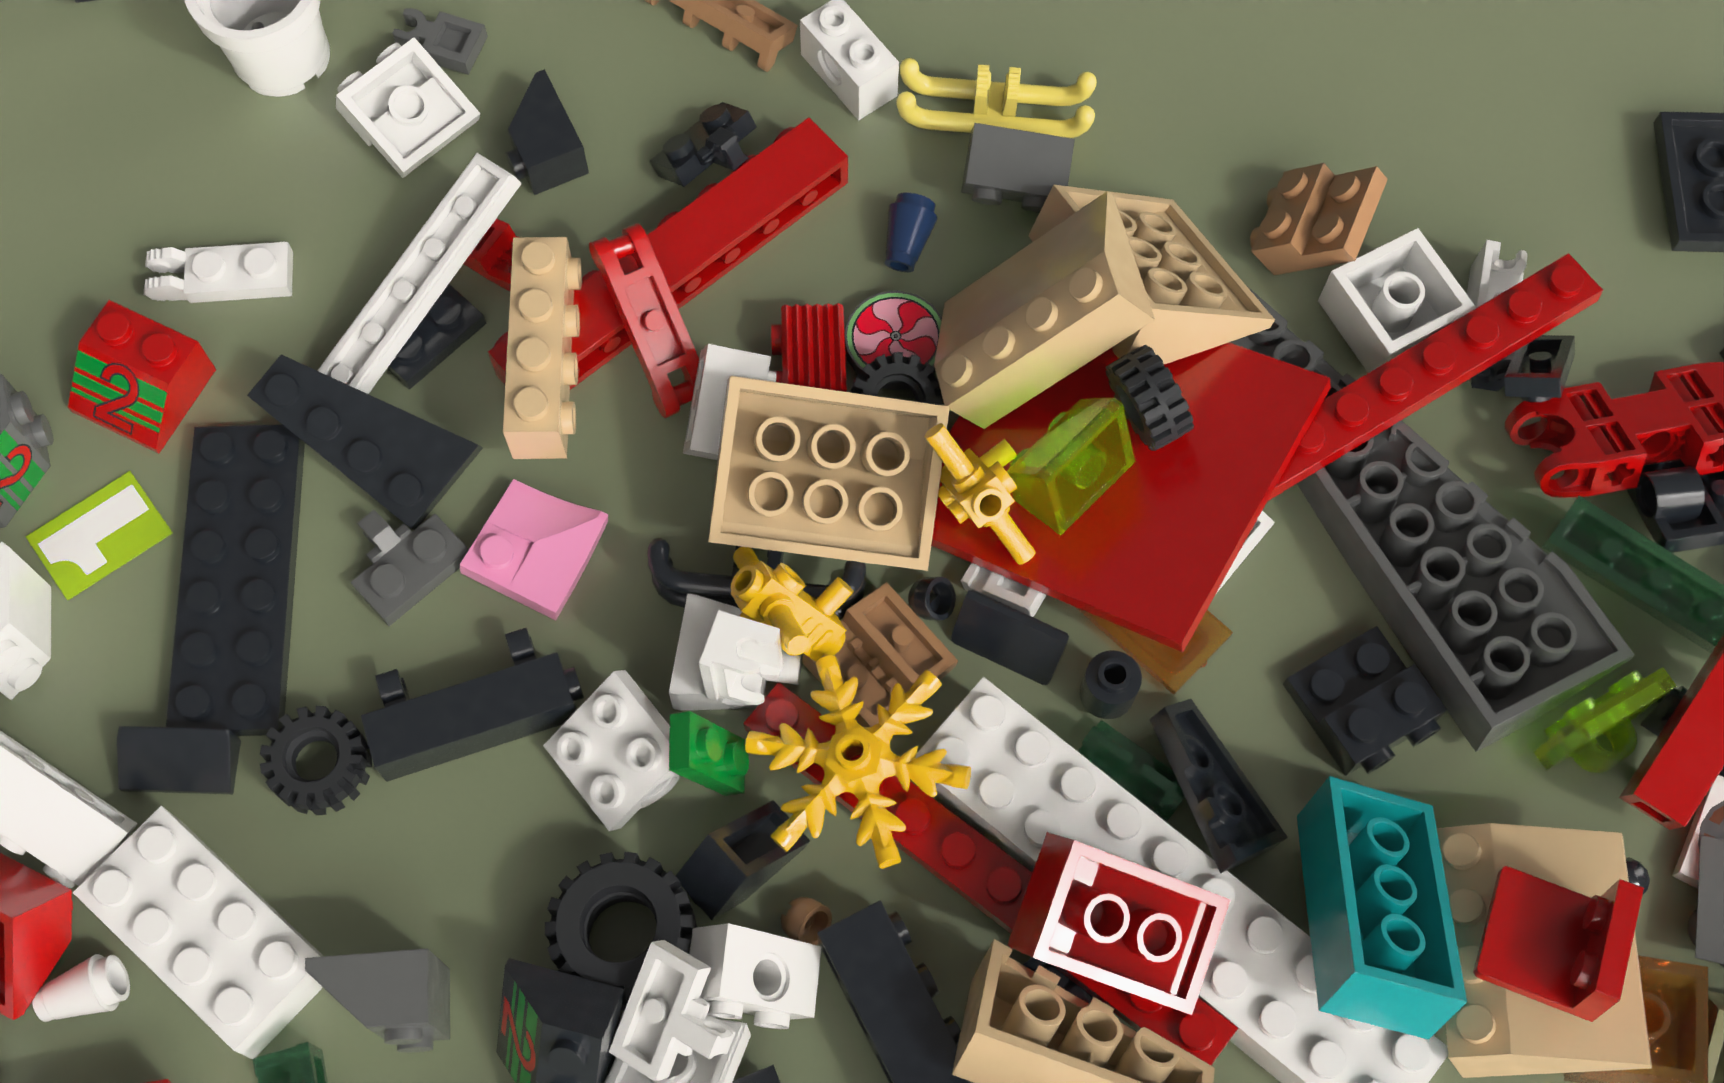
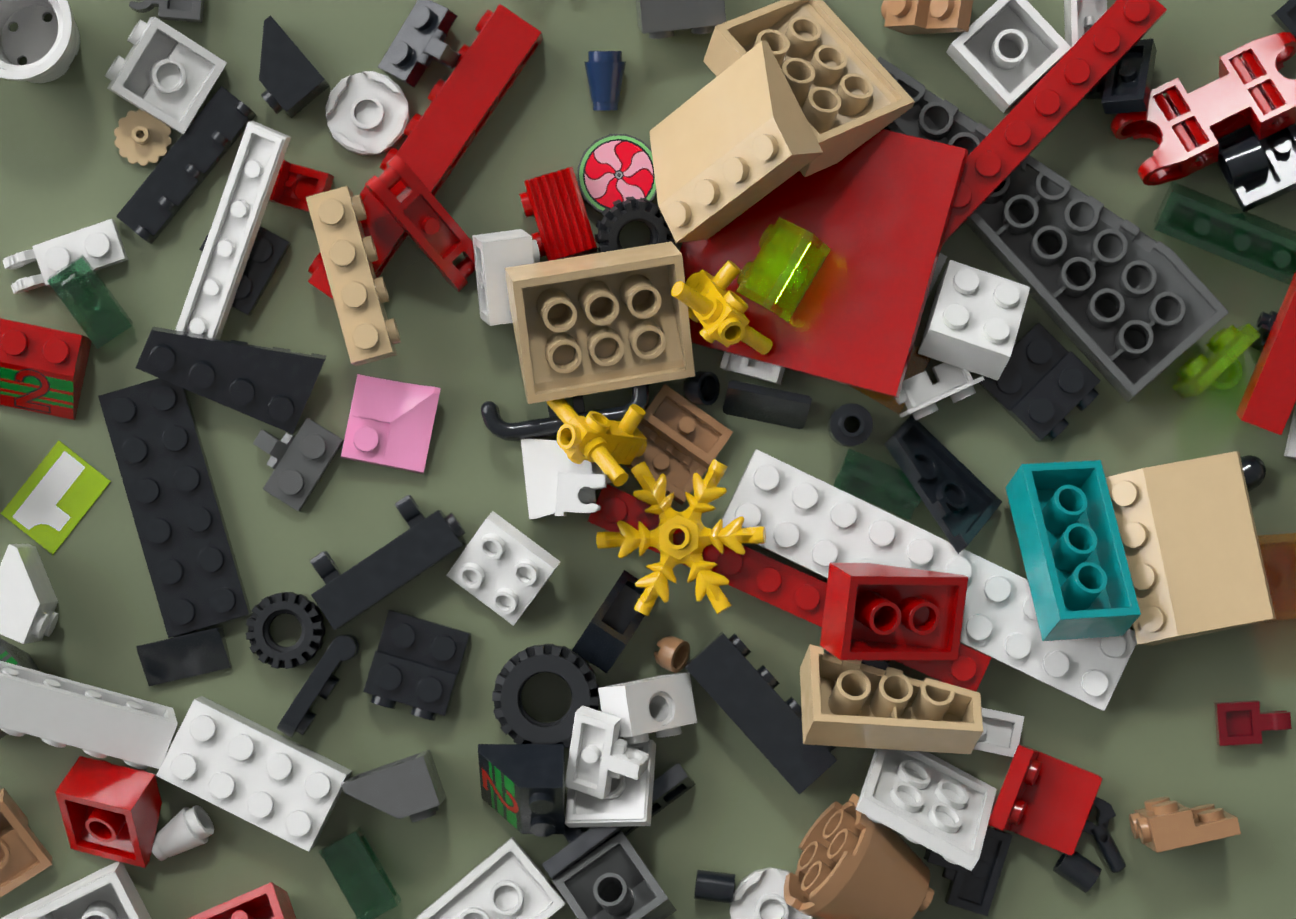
camera: 10 degrees left, 20 degrees up
green plate [669,711,749,796] -> none
black tyre [1105,344,1194,451] -> none
red bracket [1473,866,1644,1022] -> none
none -> clear green hinge [47,255,133,349]
none -> tan piece [114,109,172,166]
none -> black hinge [116,86,256,244]
none -> black plate [277,634,360,738]
none -> white tile [325,71,410,156]
none -> black plate [363,609,471,721]
none -> white hinge [894,363,985,420]
none -> white brick [918,260,1030,381]

